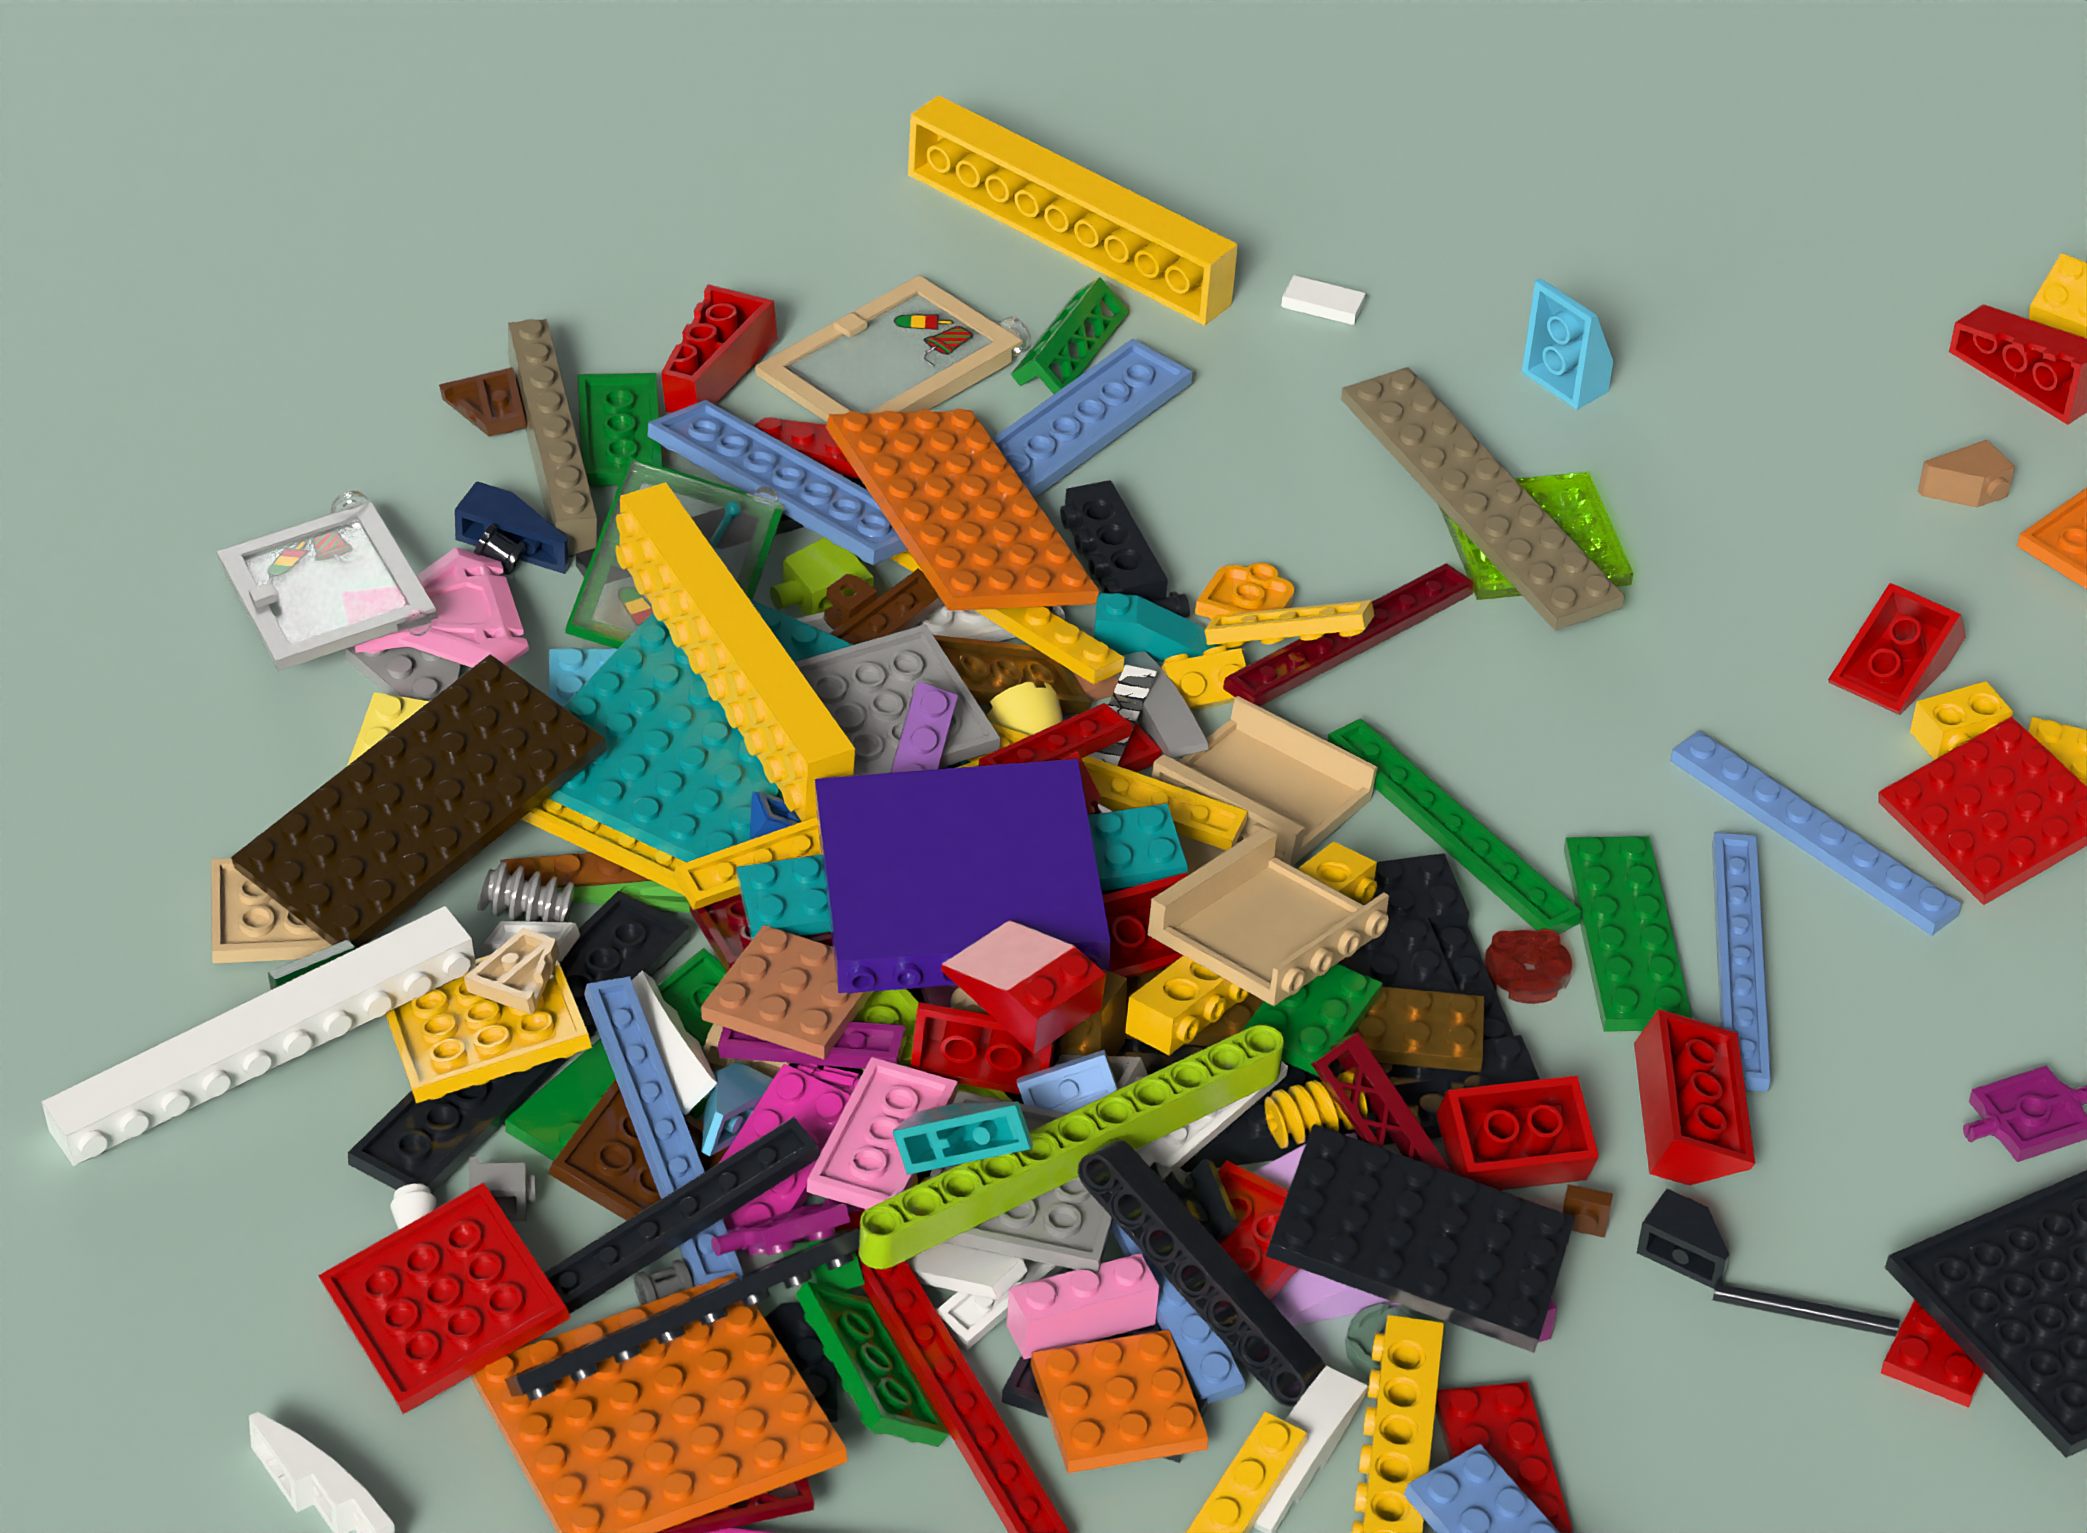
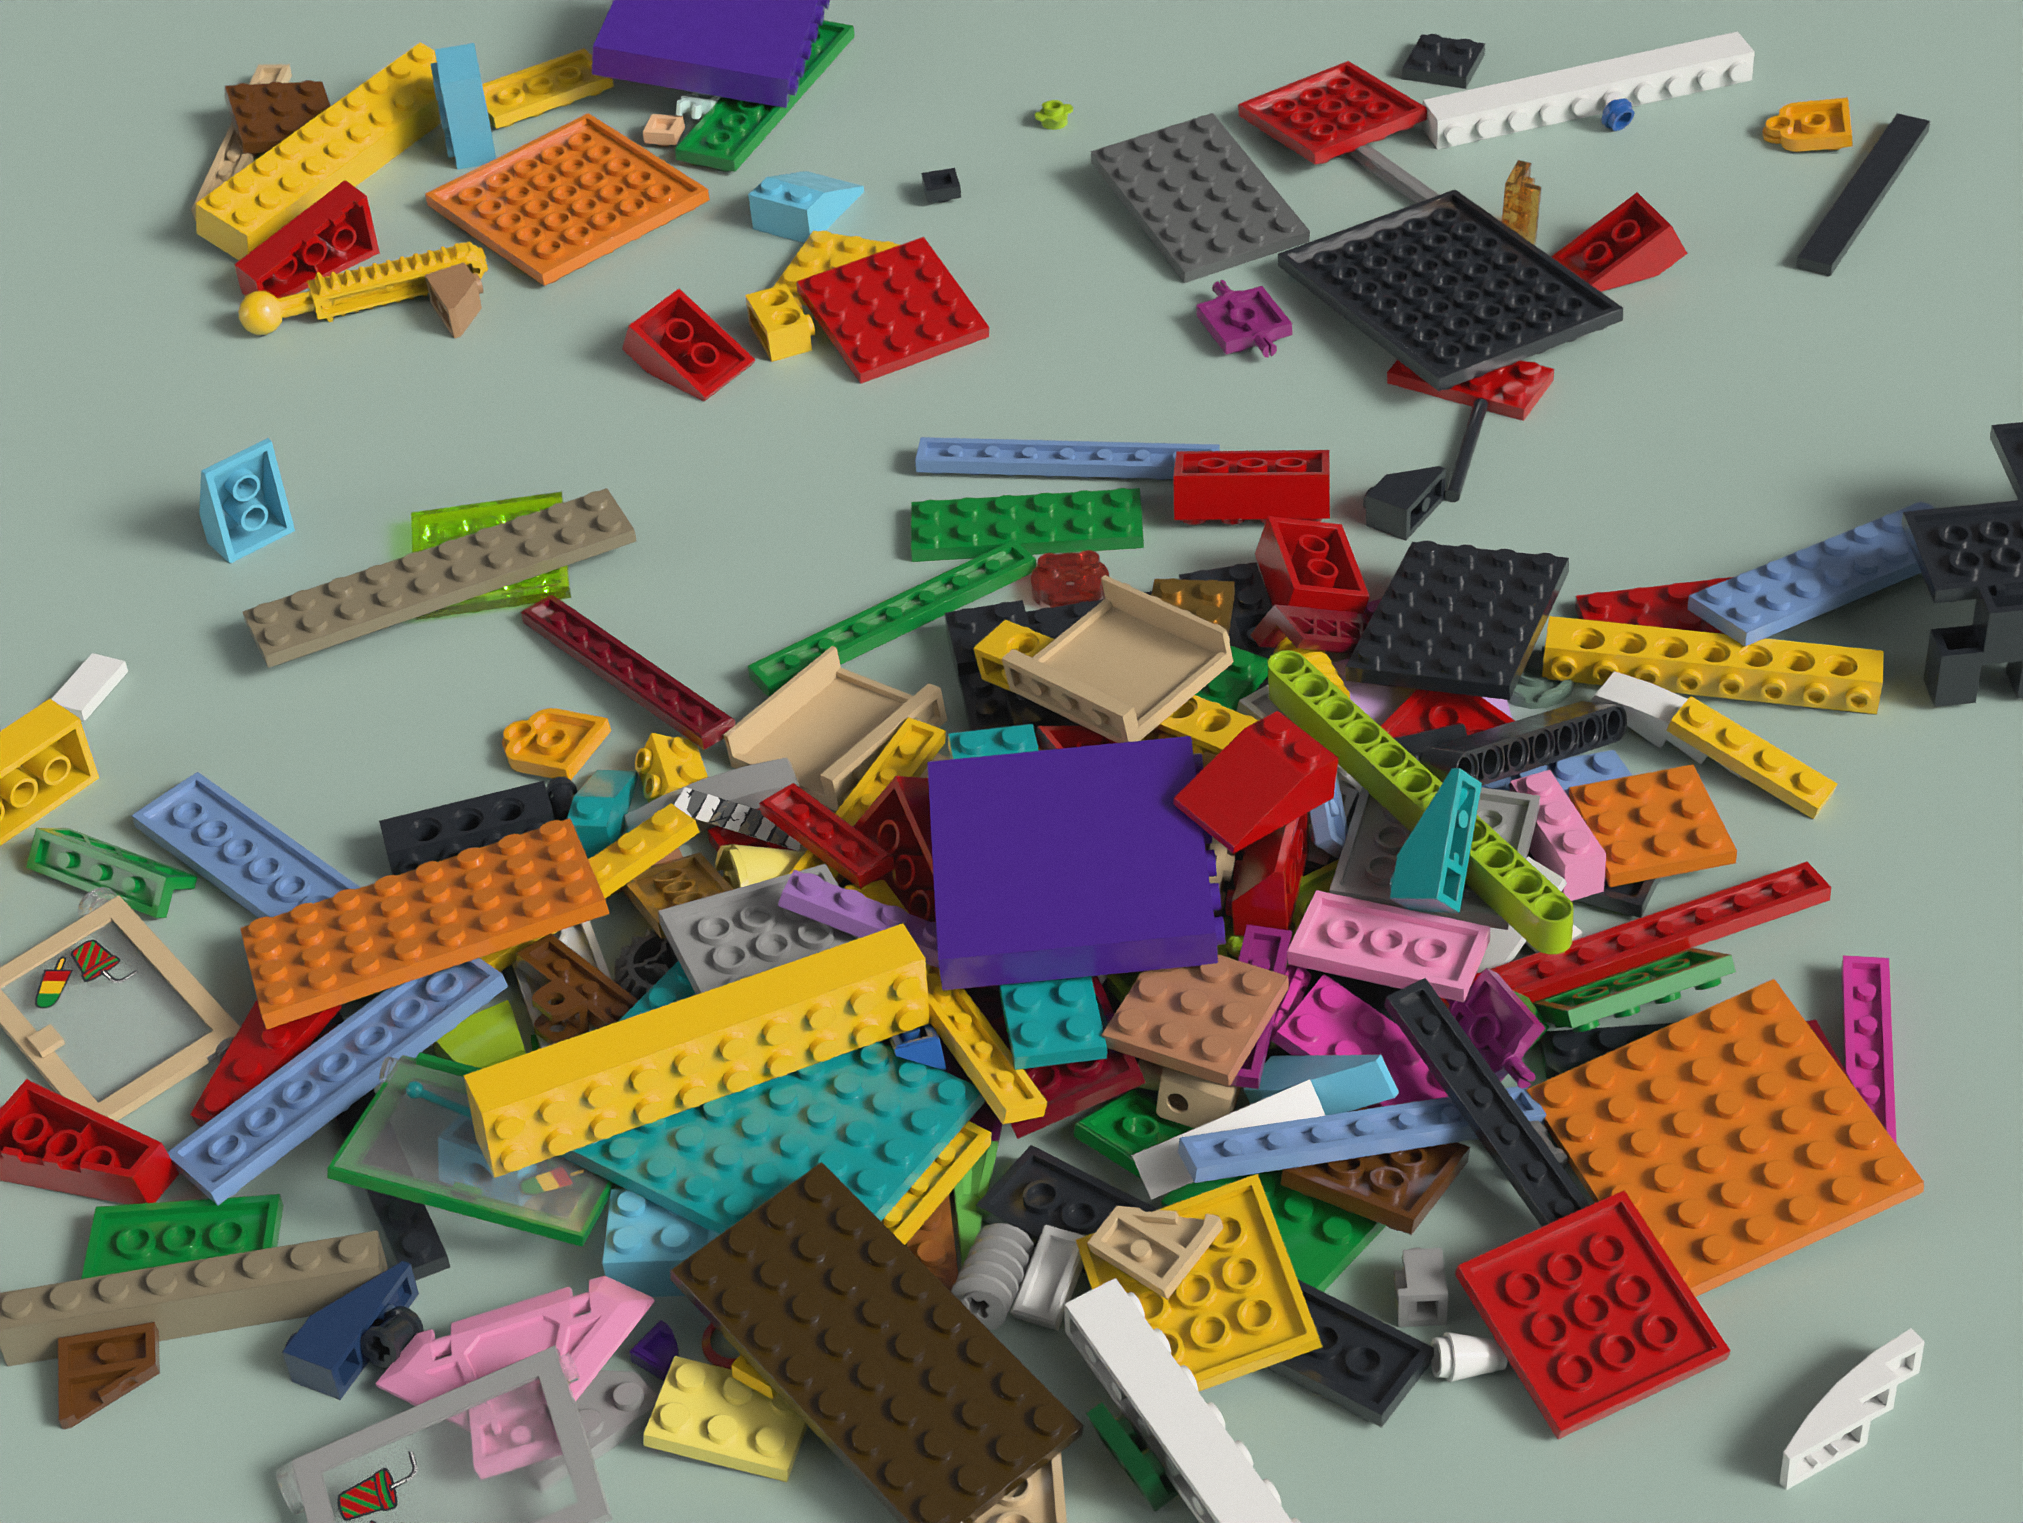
camera: 80 degrees left, 0 degrees up
black plate [505,1228,860,1401] -> none
yellow plate [1205,600,1374,648] -> none
reddish brown plate [1562,1184,1613,1238] -> none
medium blue plate [1670,731,1961,936] -> none
none -> yellow gear [238,242,488,335]

